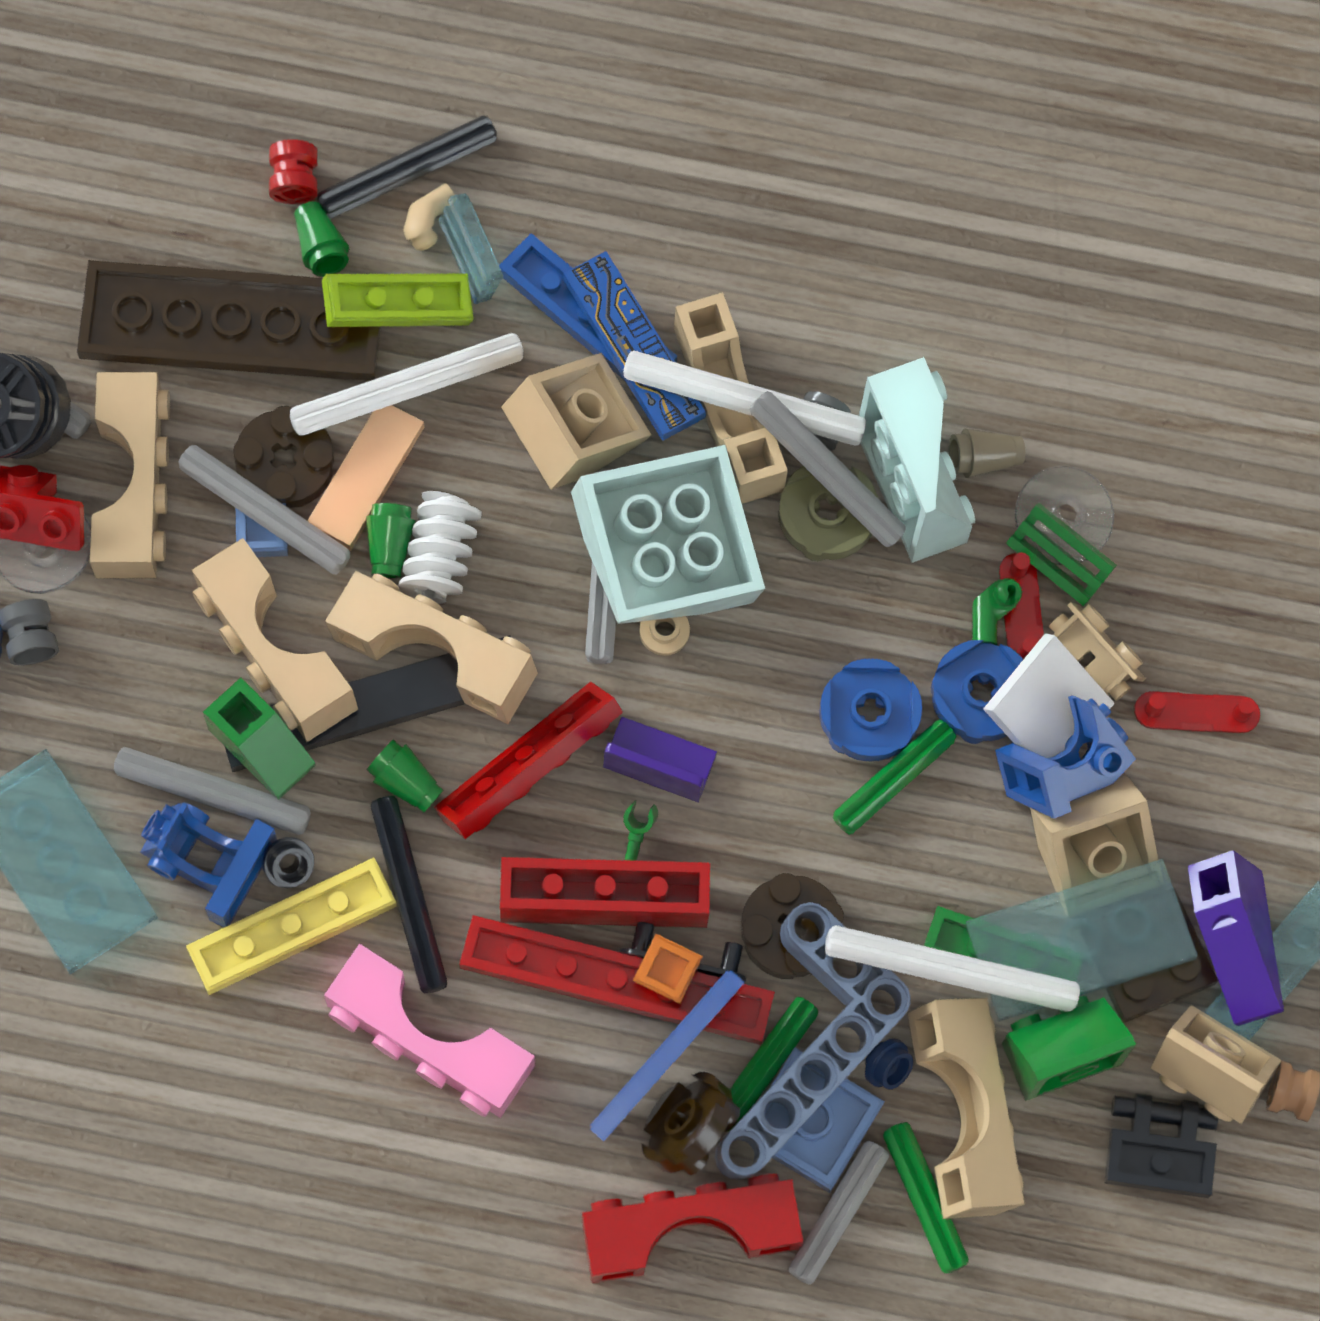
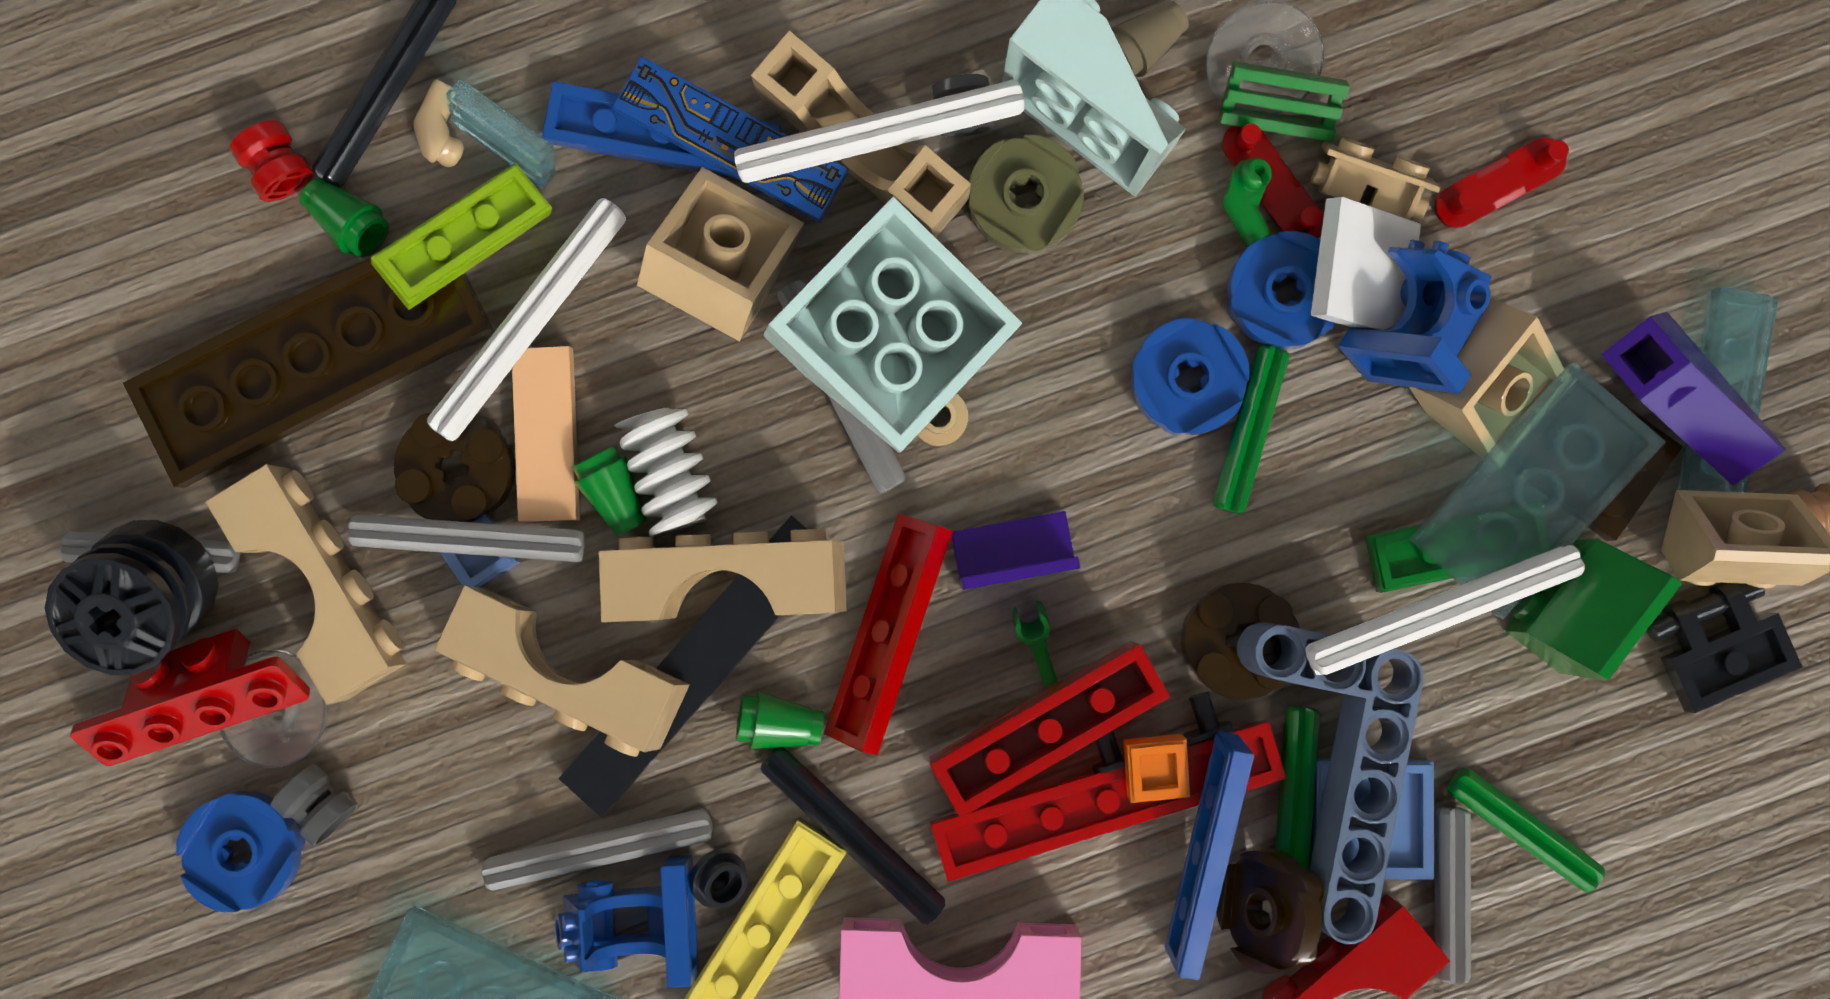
camera: 25 degrees left, 15 degrees up
green slope [203,677,316,800] -> none
light grey axle [750,391,906,547] -> none
dark blue plate [865,1038,913,1090] -> none
tan arch [907,998,1025,1219] -> none

